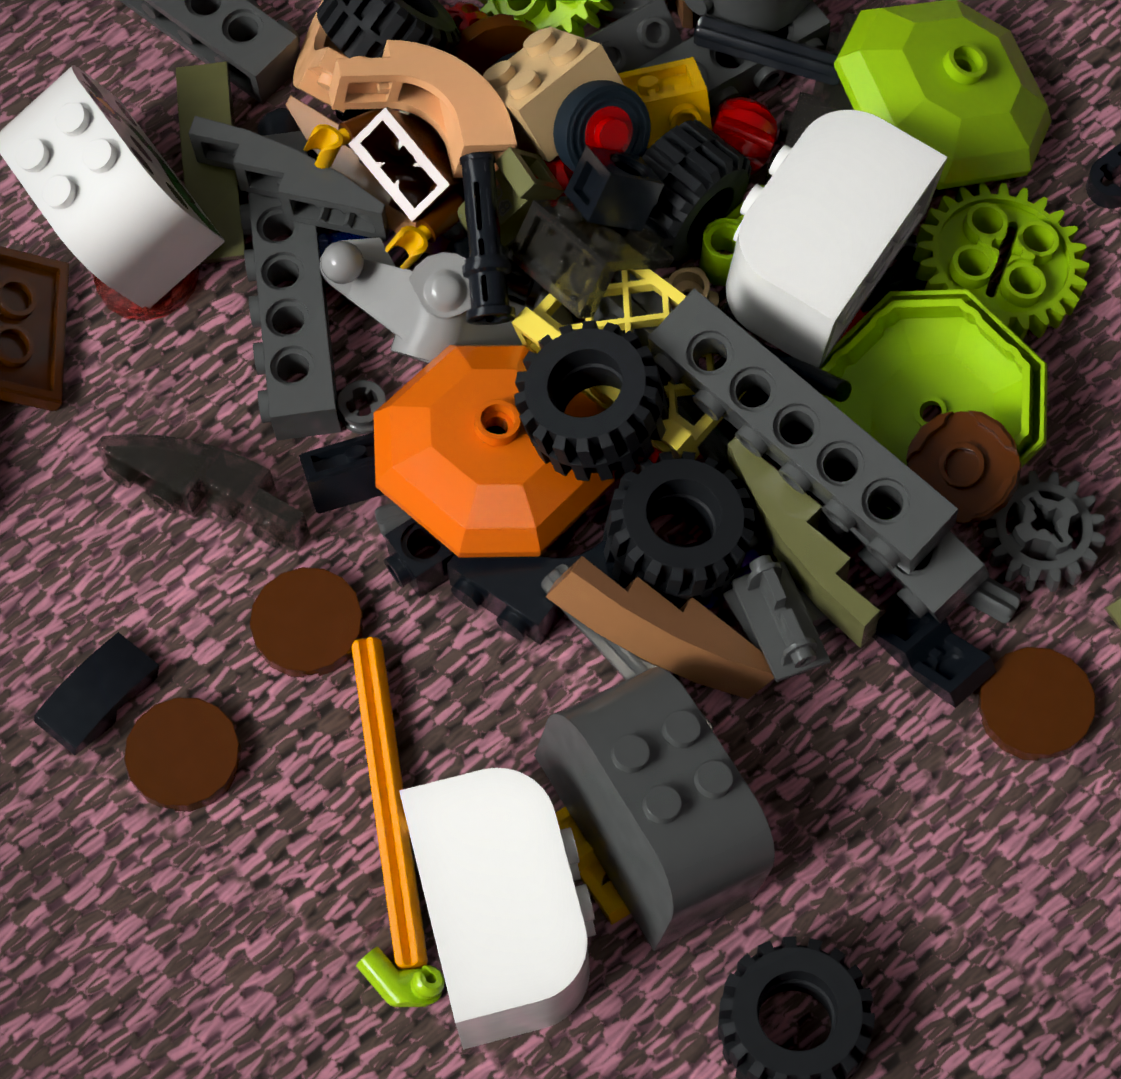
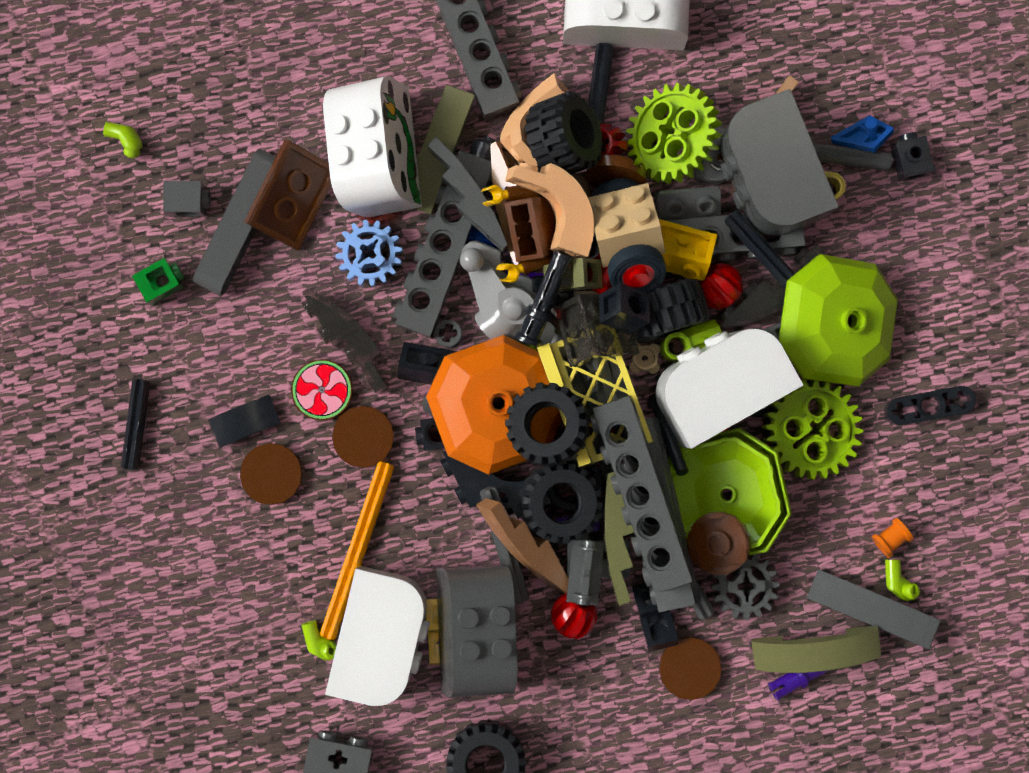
camera: 25 degrees right, 20 degrees up
none -> tile [291,359,353,421]
none -> light blue gear [335,220,403,288]
none -> red piece [551,593,597,639]

